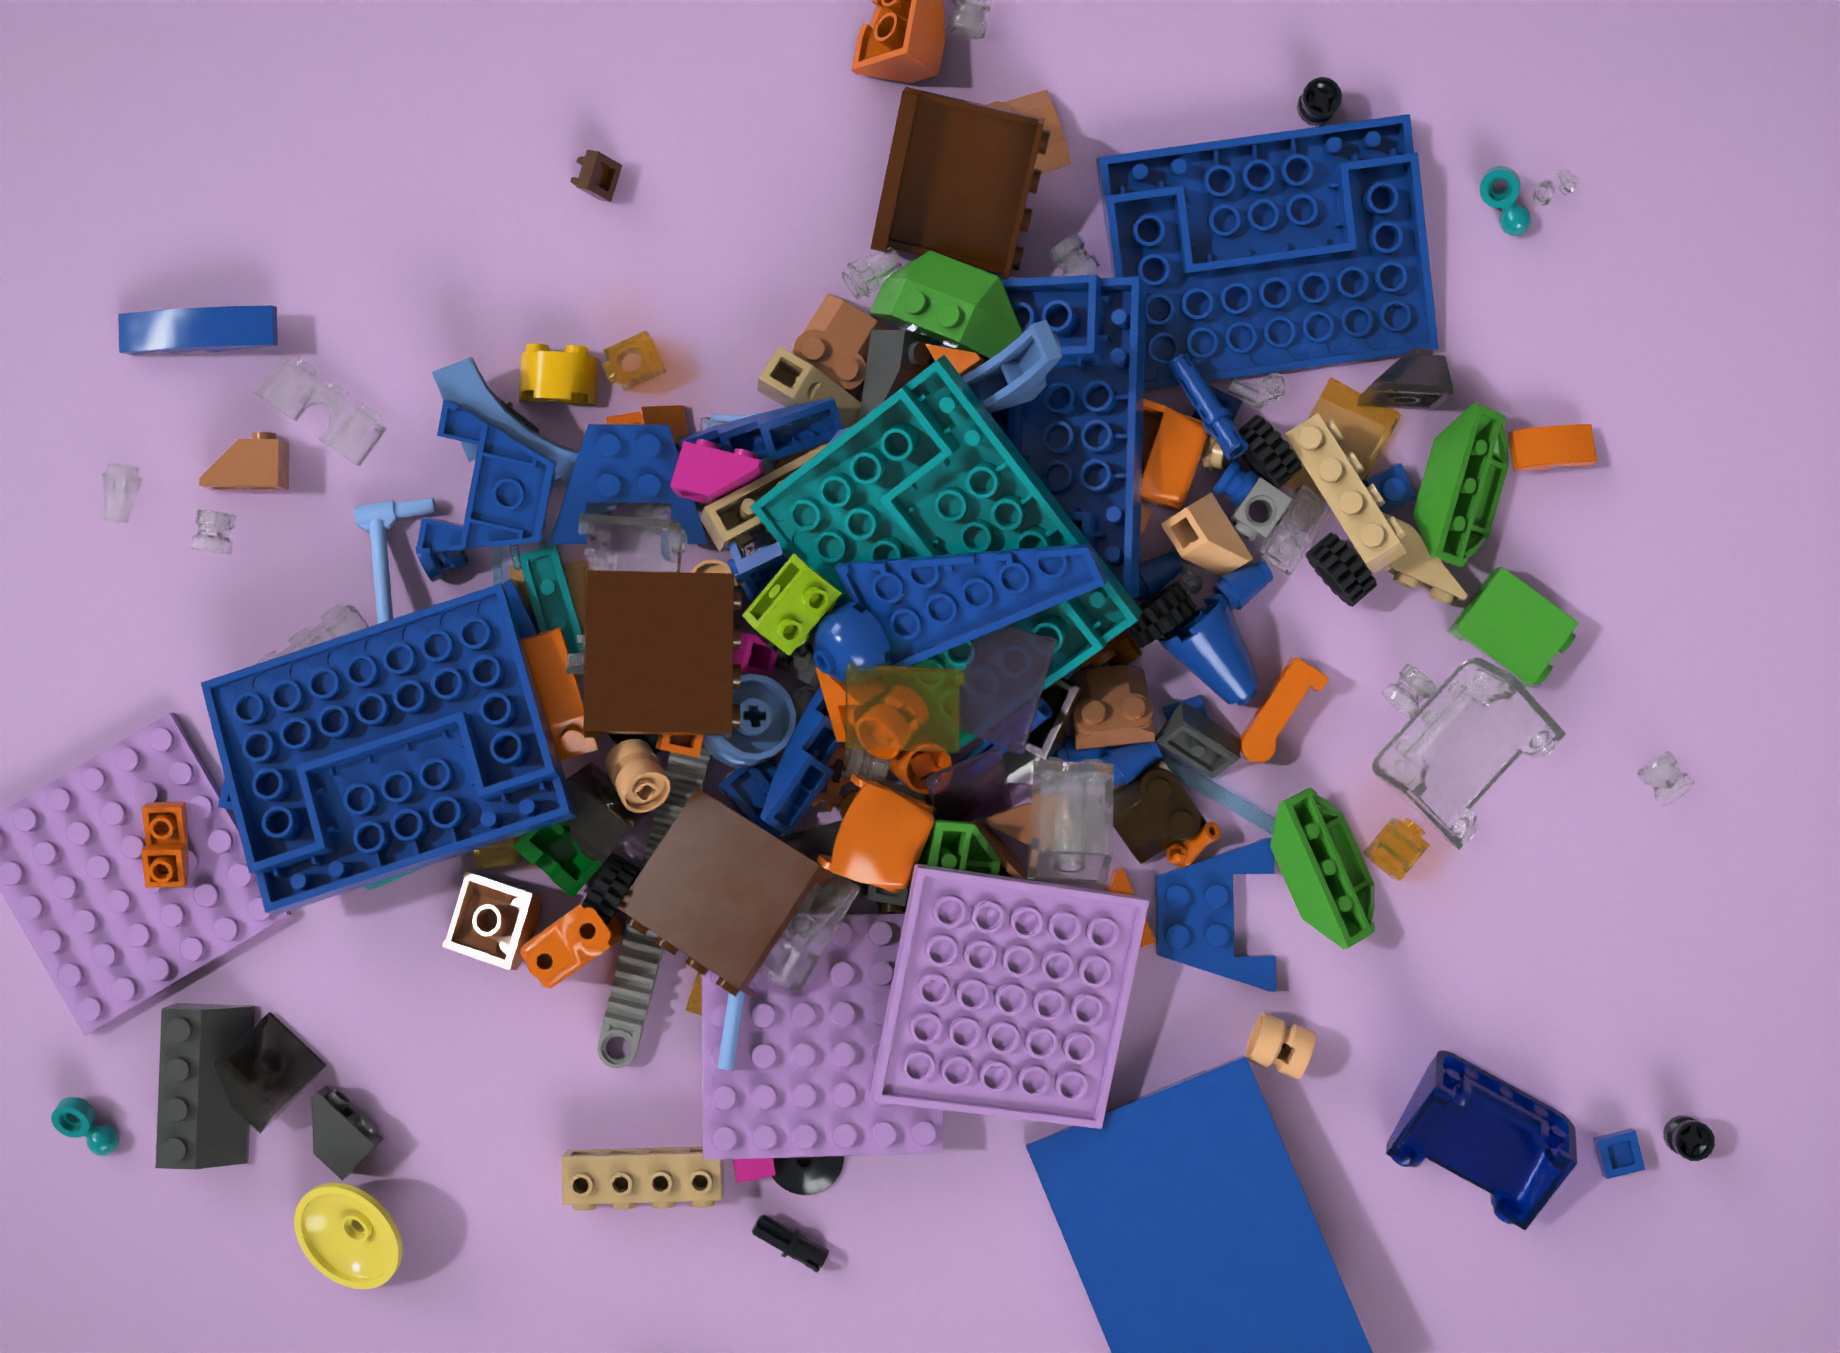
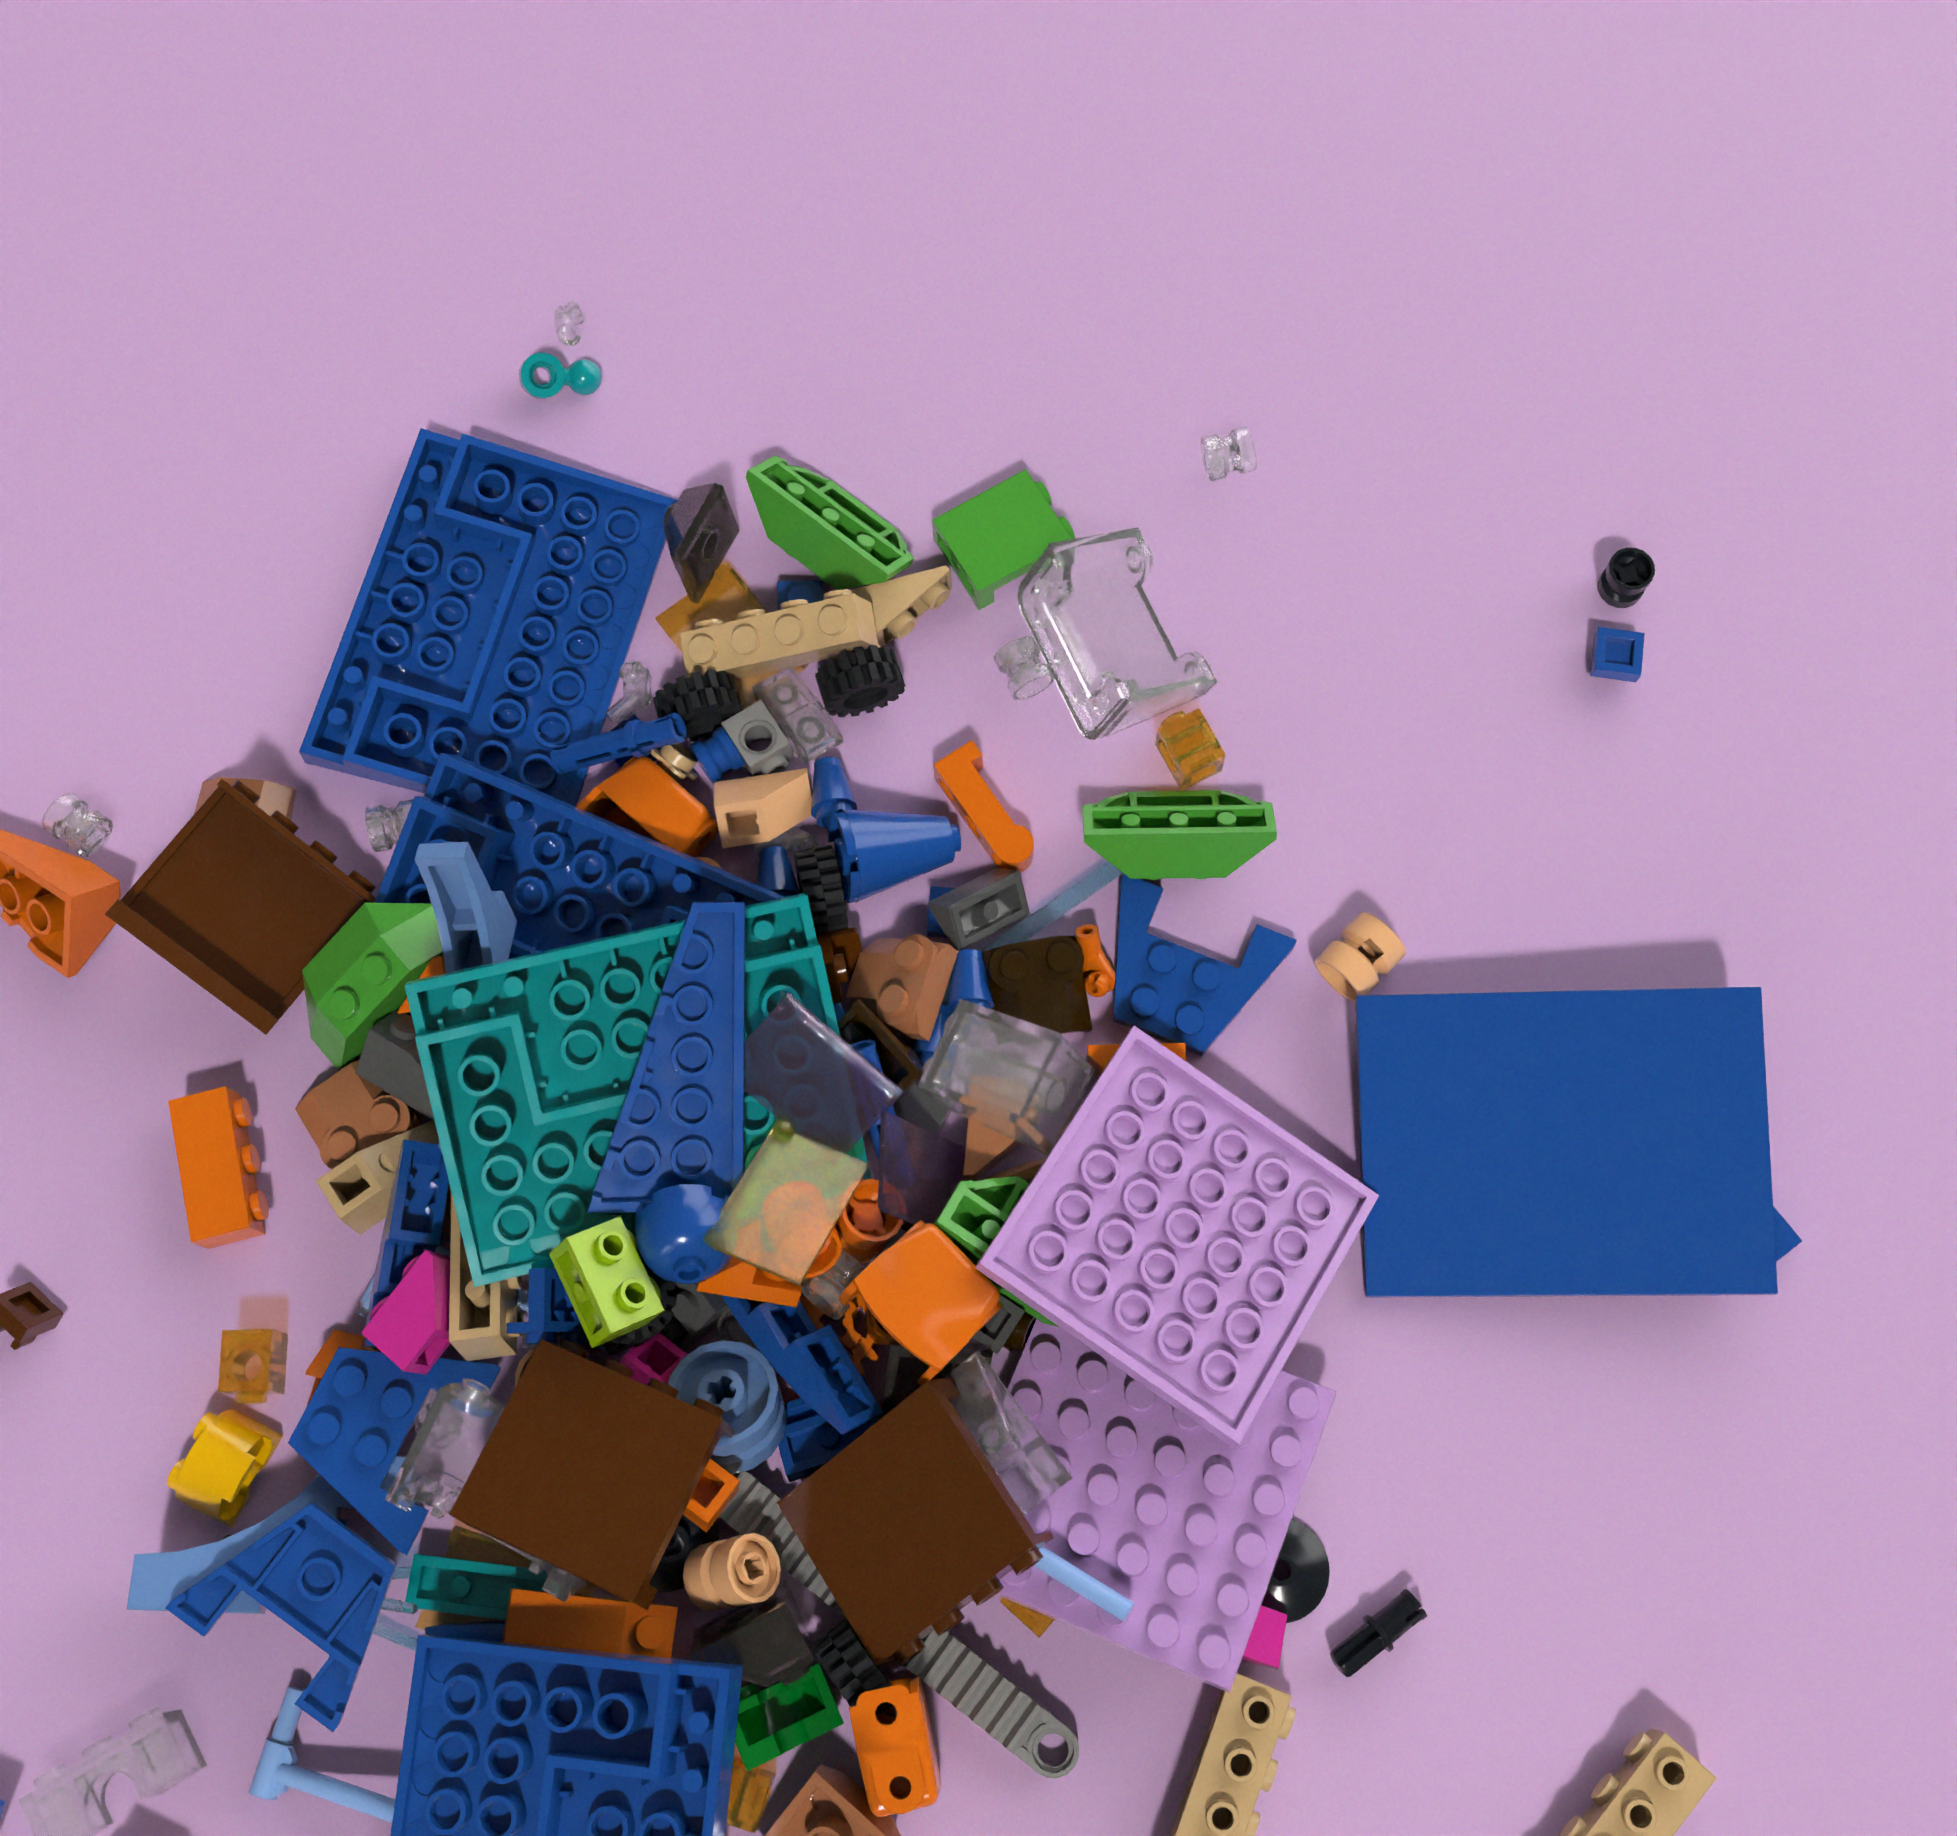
camera: 65 degrees left, 15 degrees down
blue wheel [415,546,469,582] -> none
clear cone [842,247,902,299] -> none
black wheel [1297,77,1342,126] -> none
clear blue windscreen [1386,1050,1577,1230] -> none
orange slope [1508,424,1597,471] -> none
none -> orange brick [168,1086,269,1249]

